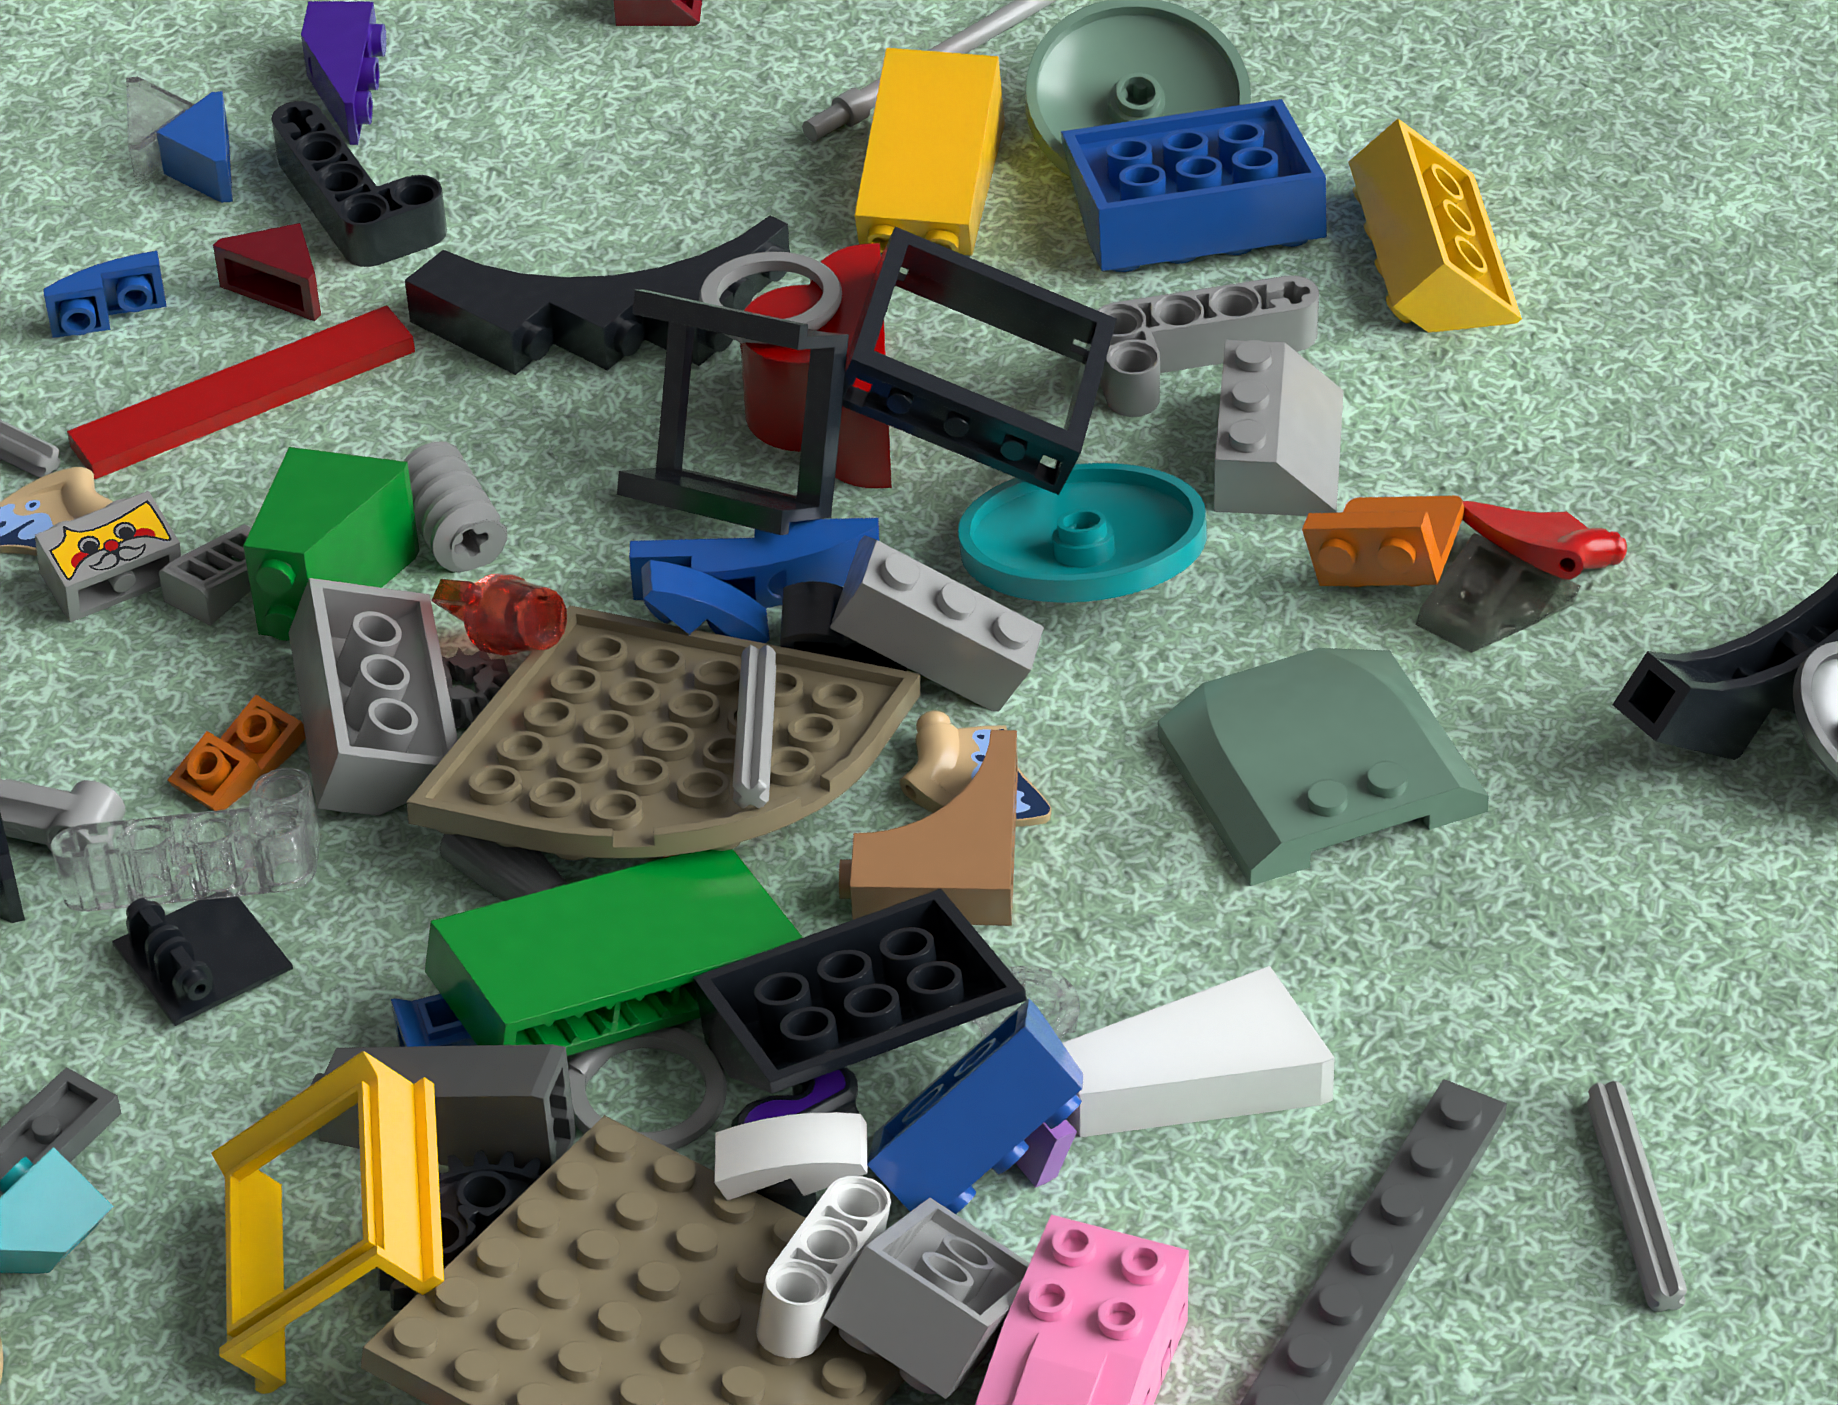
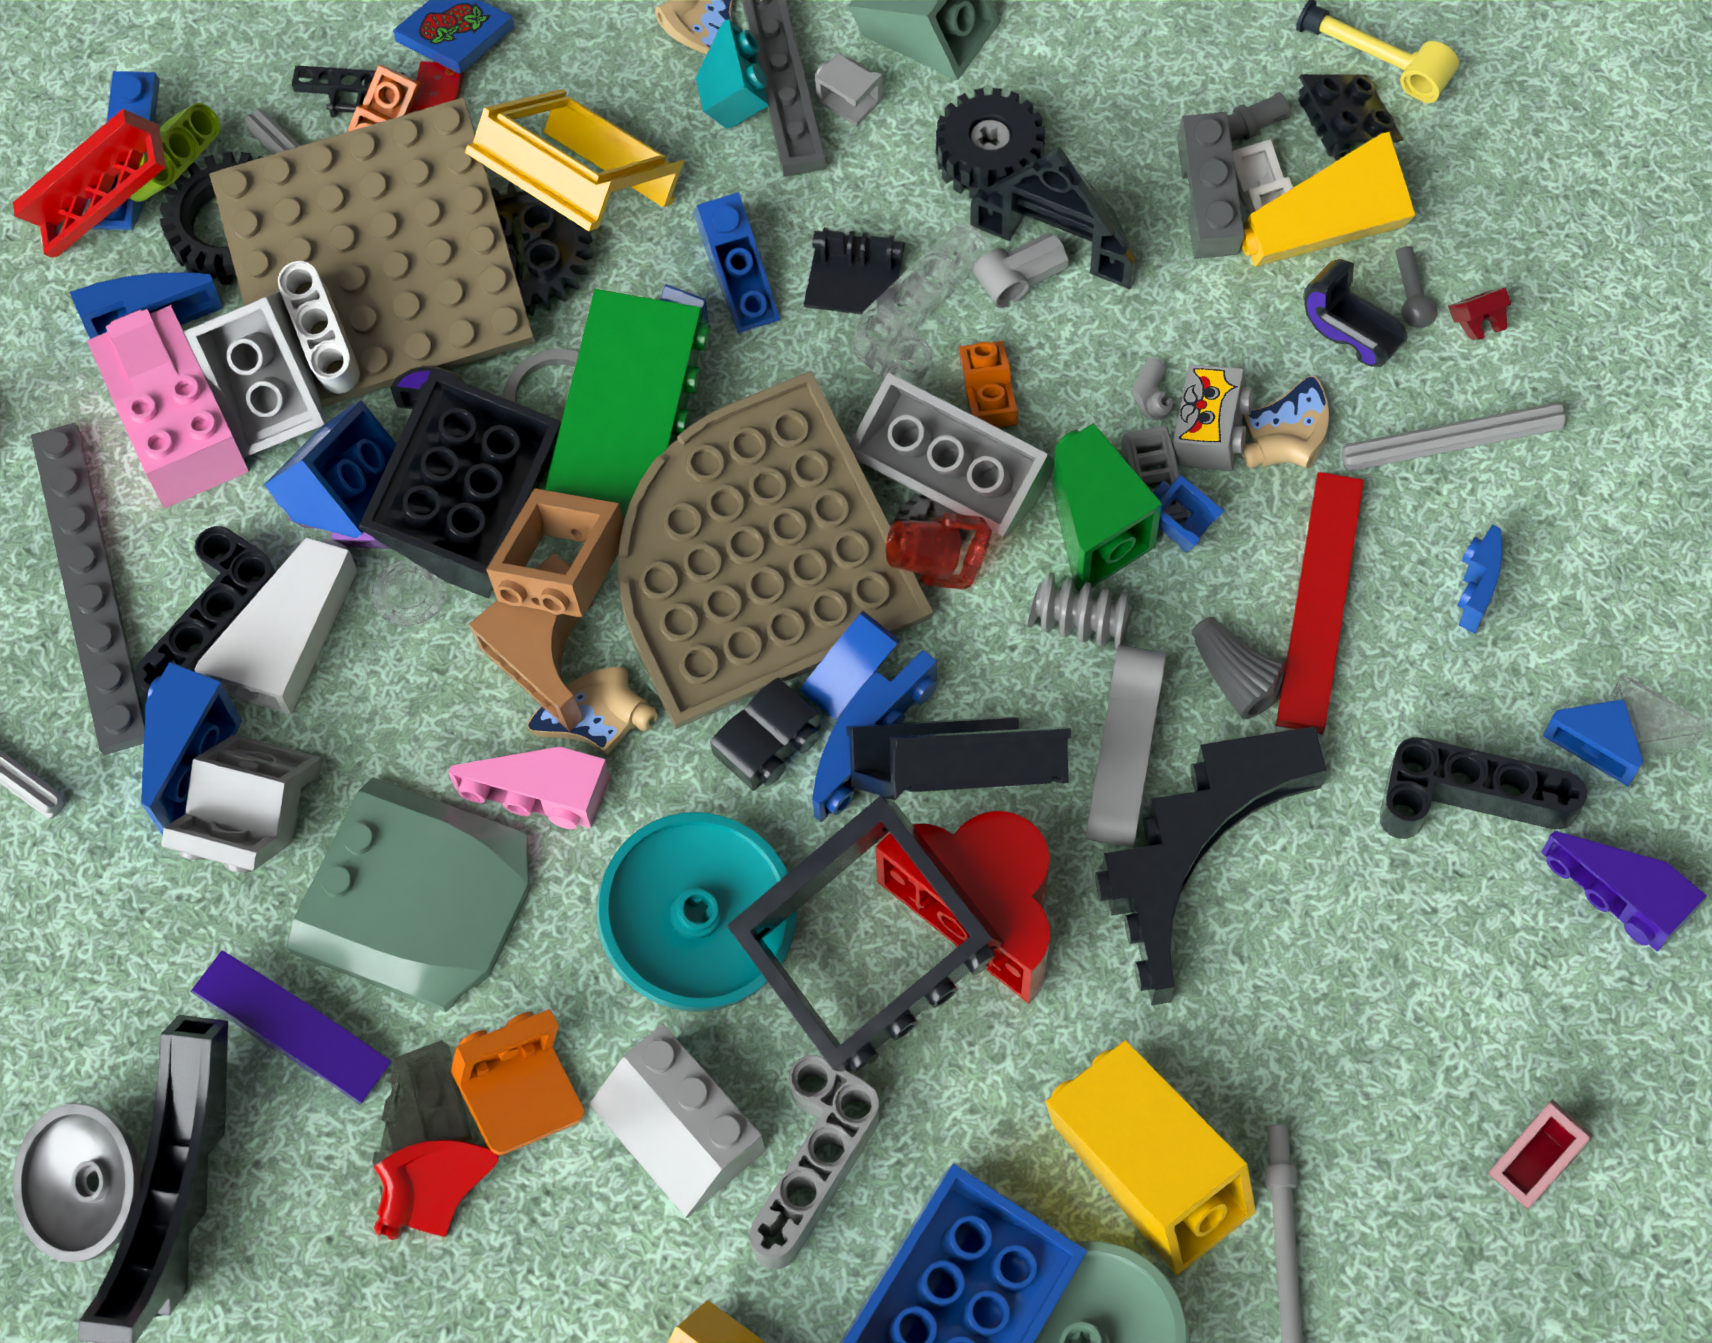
camera: 135 degrees right, 20 degrees up
dark red slope [213,223,321,321] -> none
dark grey slope [311,1044,576,1176] -> none
light grey piece [699,252,842,344] -> none
white slope [714,1112,867,1201] -> none
light grey axle [733,645,776,808] -> none
light grey slope [830,535,1044,712] -> none
none -> black beam [134,526,276,700]
none -> blue slope [141,662,242,836]
none -> light grey bracket [161,734,323,873]
none -> dark purple slope [191,950,392,1105]
none -> bright pink slope [448,746,610,829]
none -> medium nougat window [486,489,624,618]
none -> blue slope [693,192,780,333]
none -> light grey beam [1085,645,1166,848]
none -> light grey arm [1132,358,1173,420]
none -> blue window [1153,475,1224,553]
none -> dark grey piece [1191,617,1286,719]

